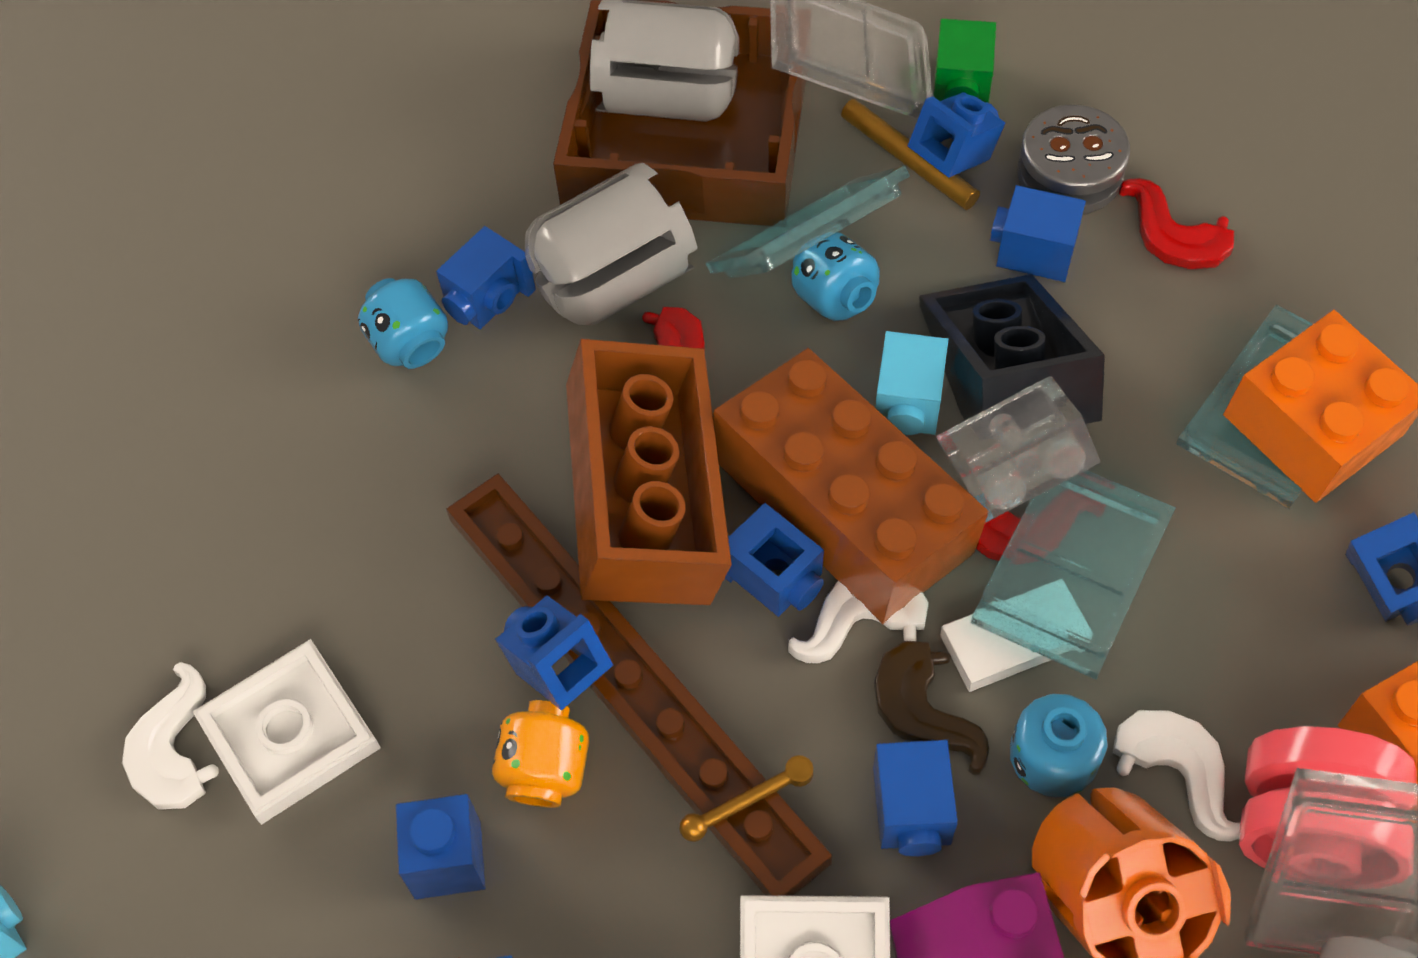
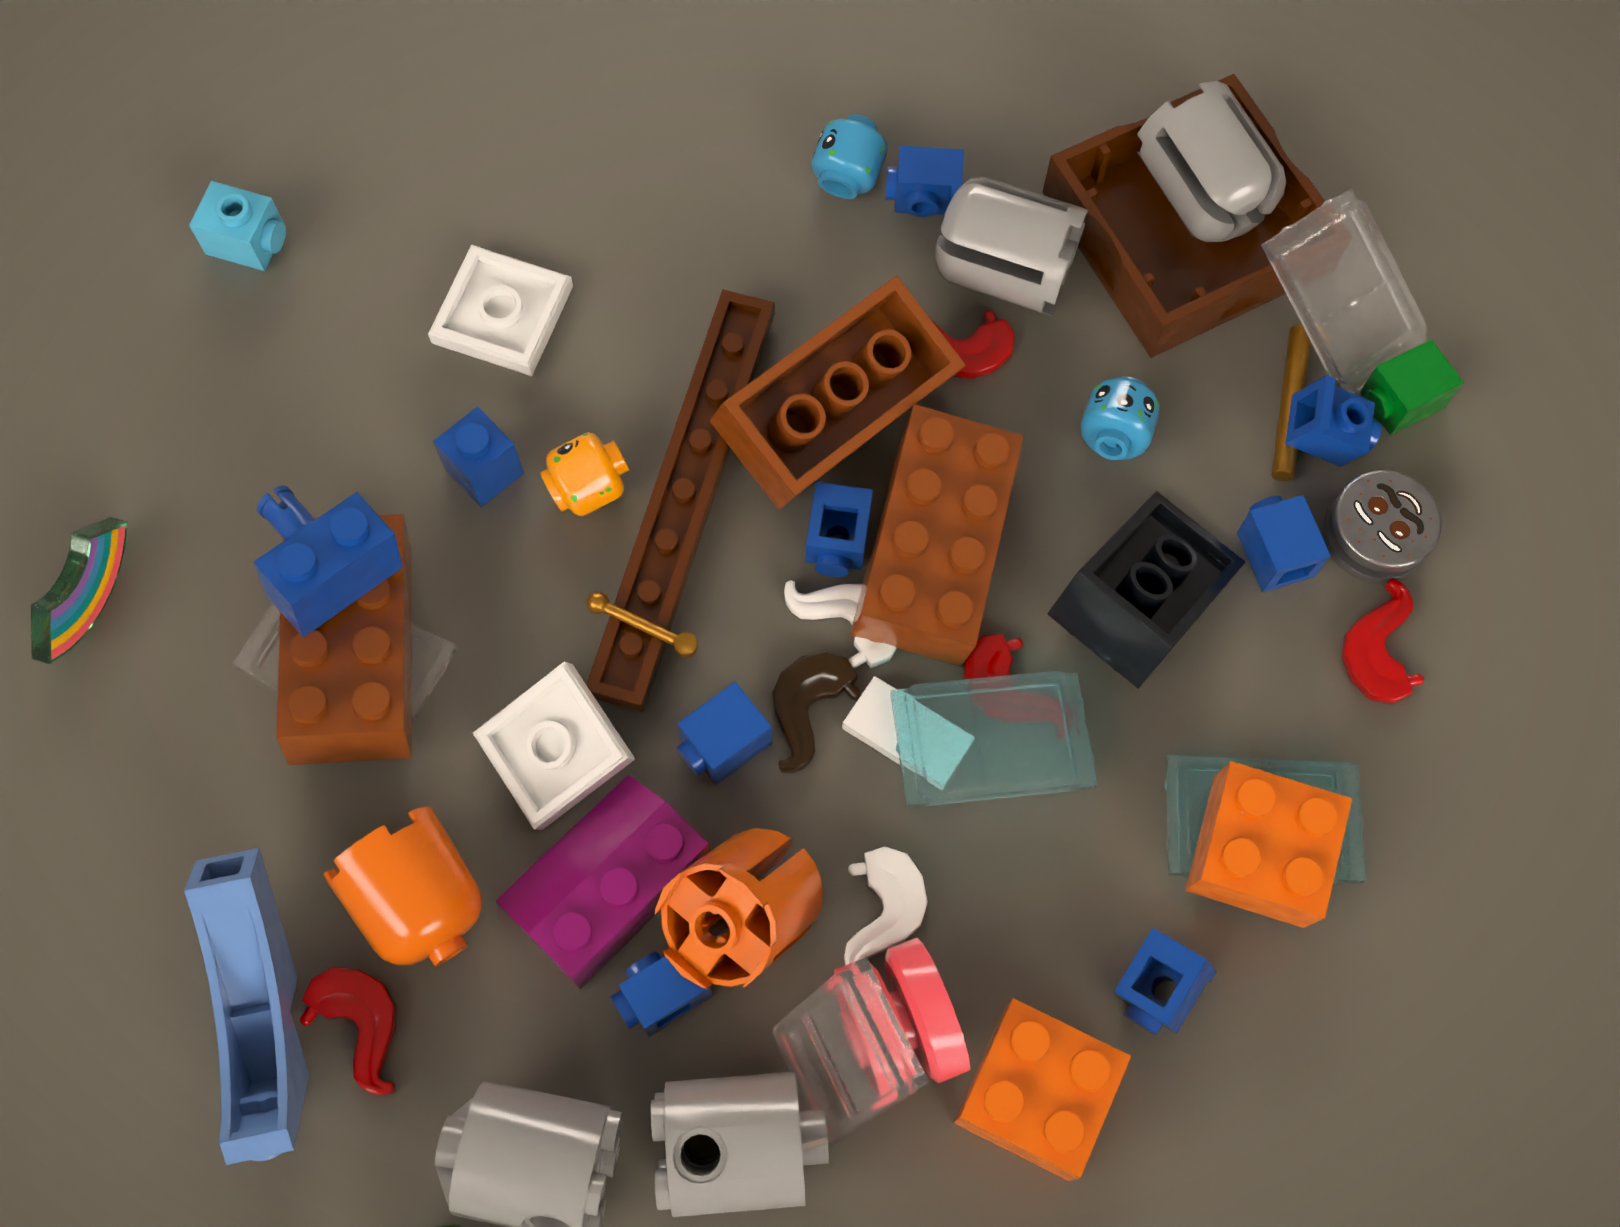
camera: 50 degrees right, 10 degrees up
white piece [122,662,219,810] -> none
blue brick [495,596,613,711] -> none
clear light blue piece [706,165,910,278] -> none
medium azure brick [875,331,949,435] -> none
clear brick [936,376,1101,523] -> none
dark azure head [1010,694,1108,797] -> none

